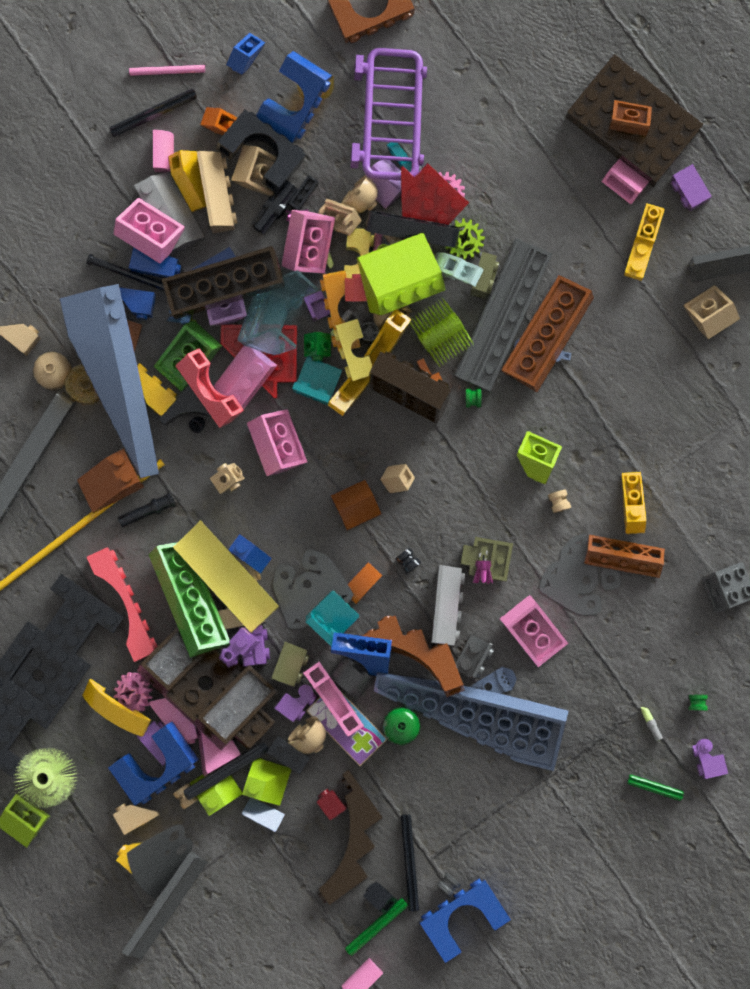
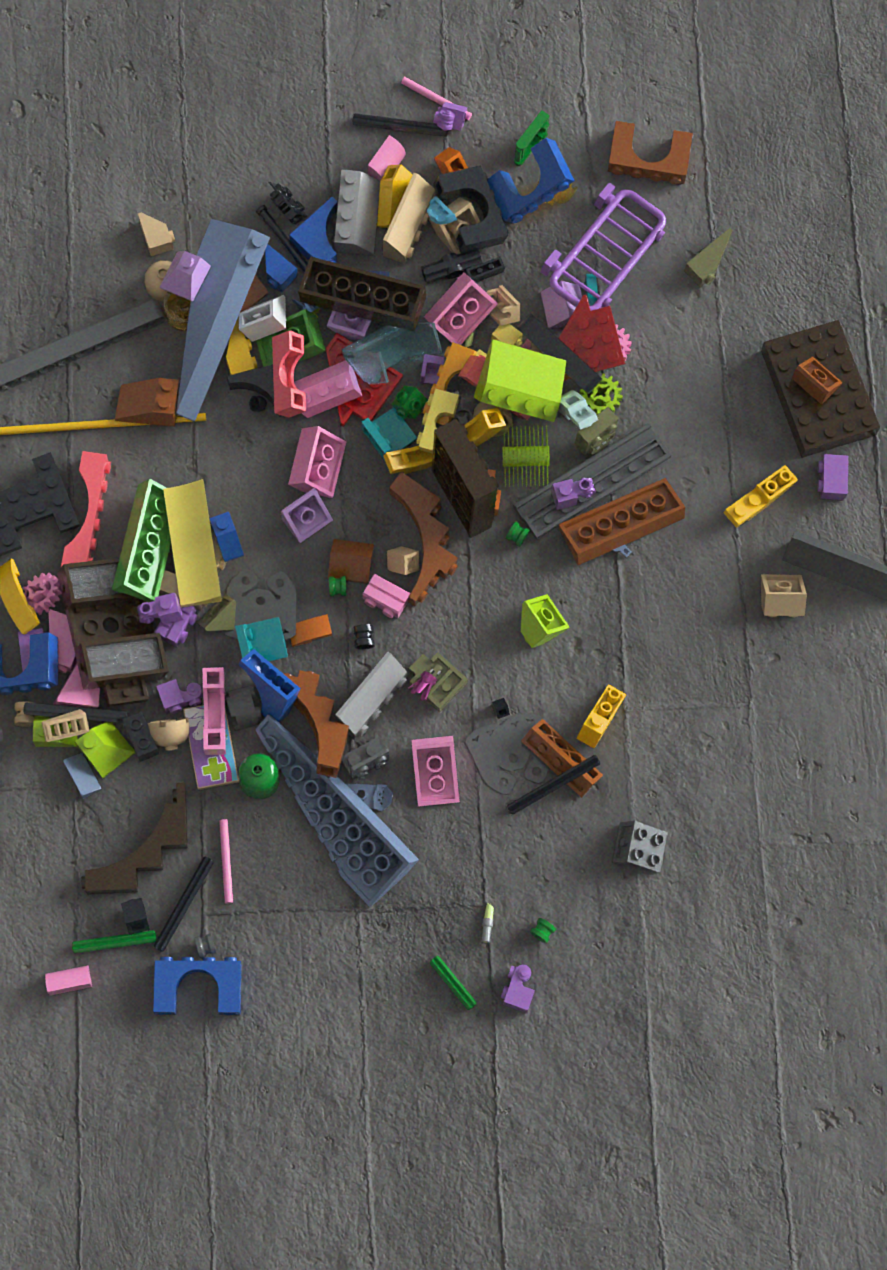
camera: 25 degrees right, 10 degrees down
bright pink slope [114,198,185,263] -> none
black pin [118,491,176,528] -> none
tan brick [210,463,245,494] -> none
blue slope [226,33,265,75] -> none
olive slope [271,642,310,687] -> none
dark red brick [316,789,346,821] -> none
tan cylinder [341,175,378,213] -> none
tan wheel [548,489,571,513] -> none
bright pink brick [601,159,649,204] -> none
none -> tan slope [41,709,89,742]
none -> lavender slope [160,251,211,302]
none -> olive slope [197,594,236,631]
none -> bright pink bar [219,819,233,904]
none -> white slope [239,295,286,342]
none -> black hinge [269,182,307,224]
none -> lavender slope [281,488,333,543]
none -> green wheel [329,576,346,597]
none -> bright pink brick [363,574,410,618]
none -> dark orange arch [389,472,458,606]
none -> medium azure tile [427,196,457,224]
none -> medium lavender brick [433,102,468,131]
none -> black piece [491,698,510,719]
none -> black axle [507,755,601,814]
none -> green container [514,110,550,166]
none -> medium lavender brick [551,478,596,510]
none -> olive slope [684,228,733,288]

